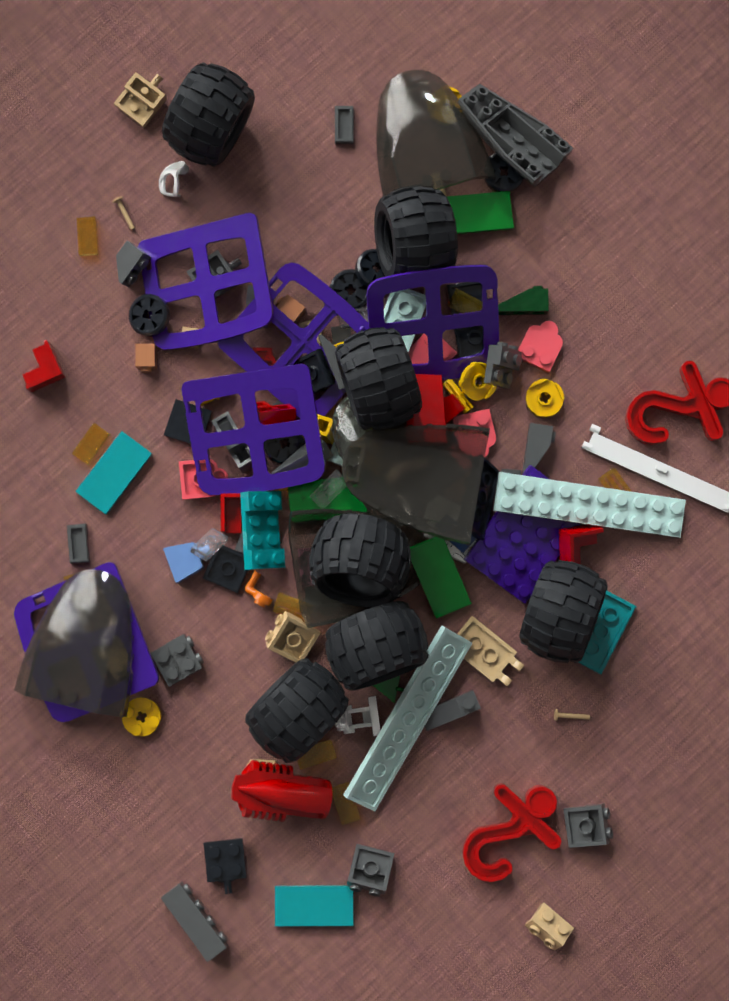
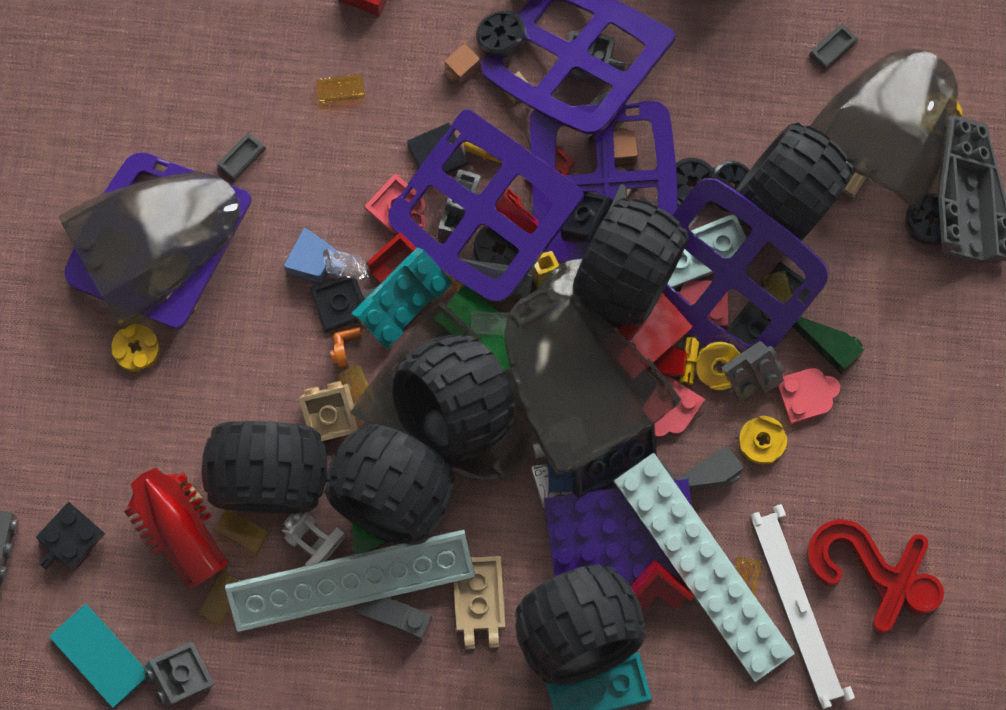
camera: 45 degrees right, 10 degrees down
teal tile [75,431,153,515] -> none
dark grey plate [151,634,204,687] -> none
green tile [410,534,472,619] -> none
green tile [446,191,514,234] -> none

